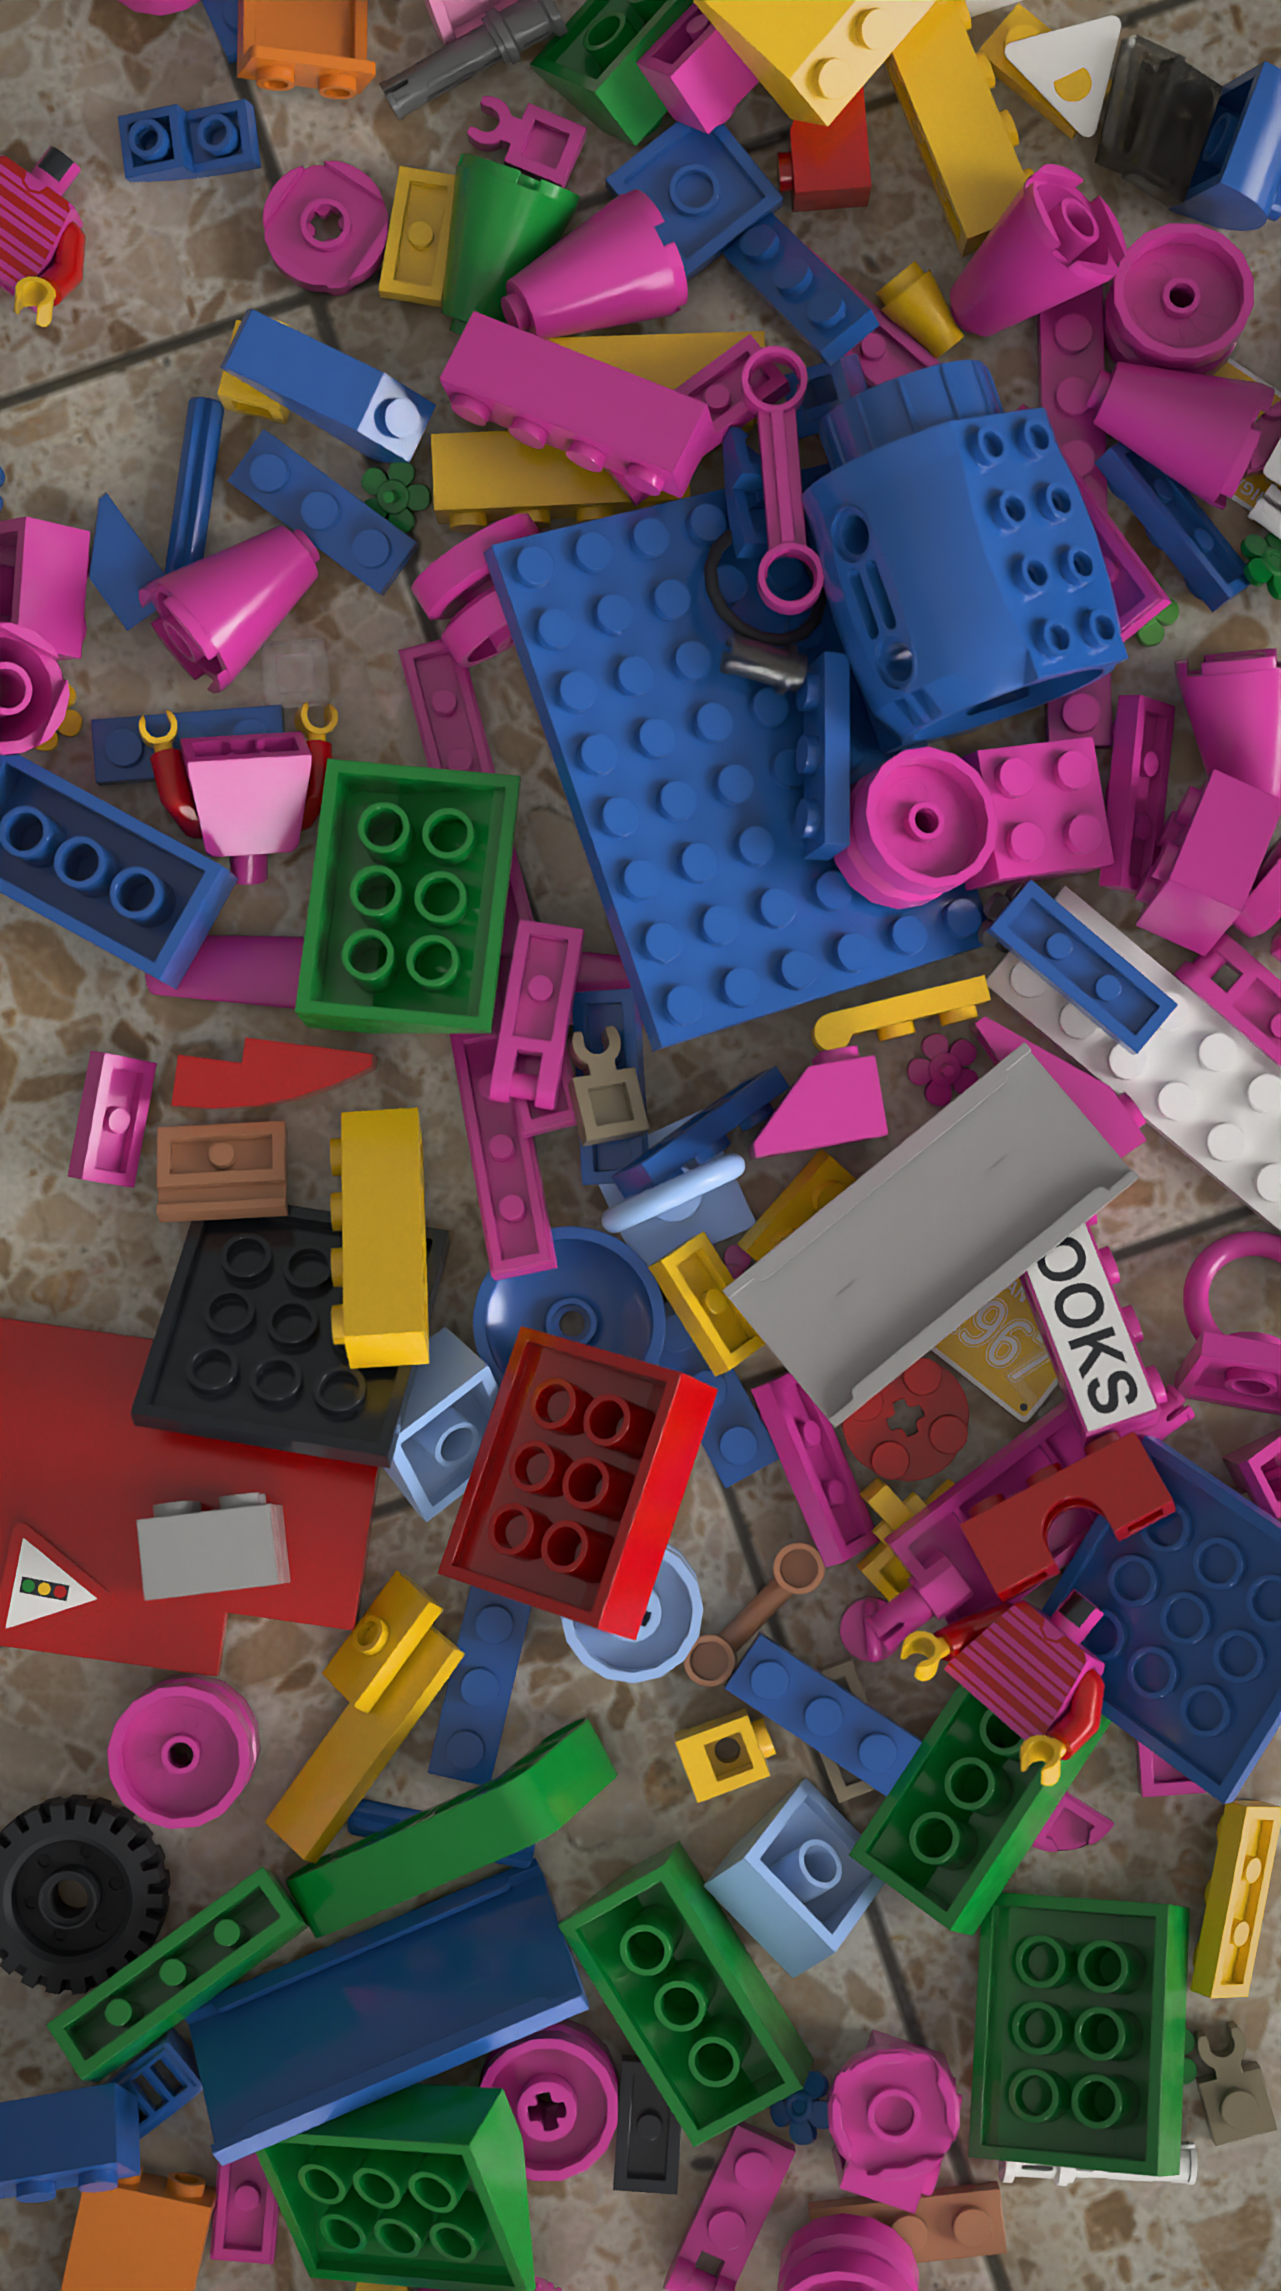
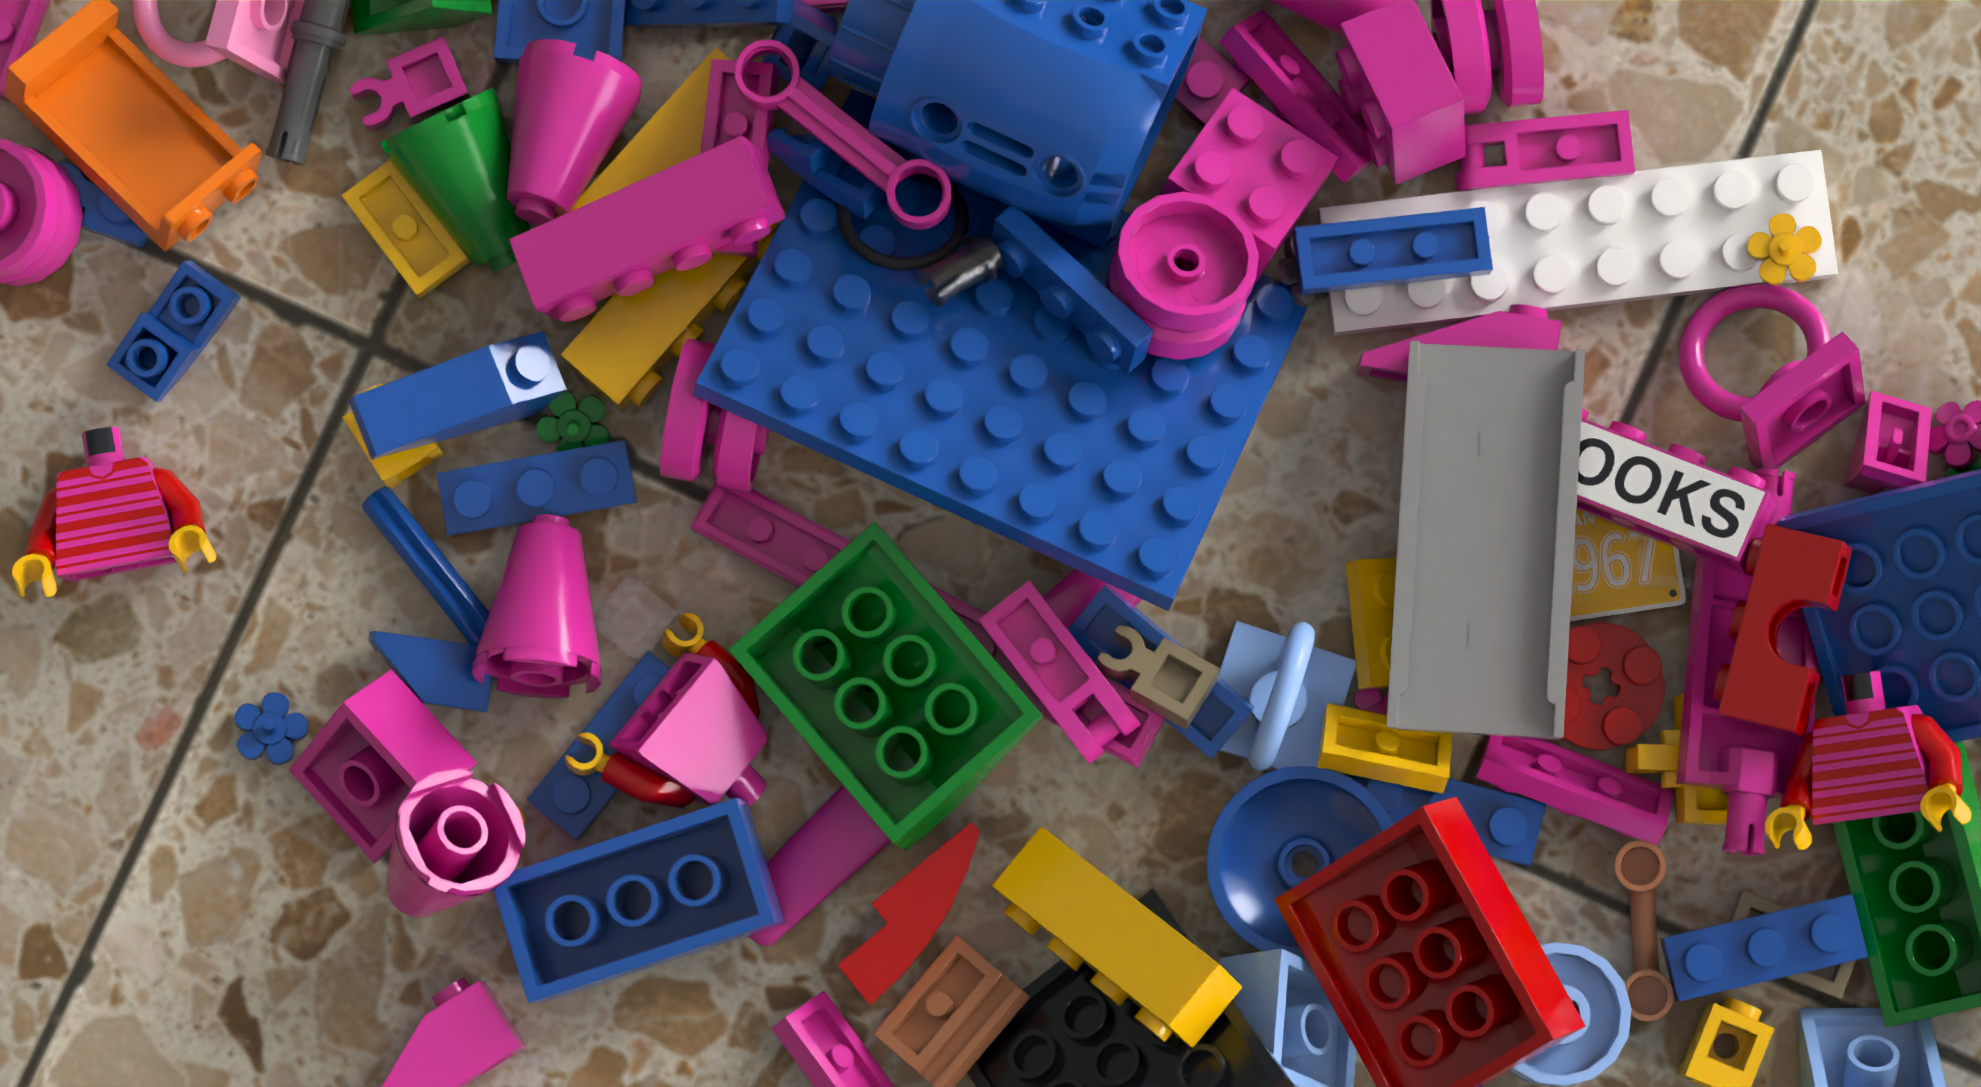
camera: 50 degrees left, 5 degrees down
dark pink plate [263,161,390,296] -> none
dark pink tile [449,1023,558,1281] -> none
blue plate [611,1066,790,1198] -> none
dark pink slope [748,1046,888,1160] -> none
yellow plate [811,975,991,1052] -> none
dark pink tile [839,1596,901,1663] -> none
dark pink plant [907,1033,979,1106] -> none

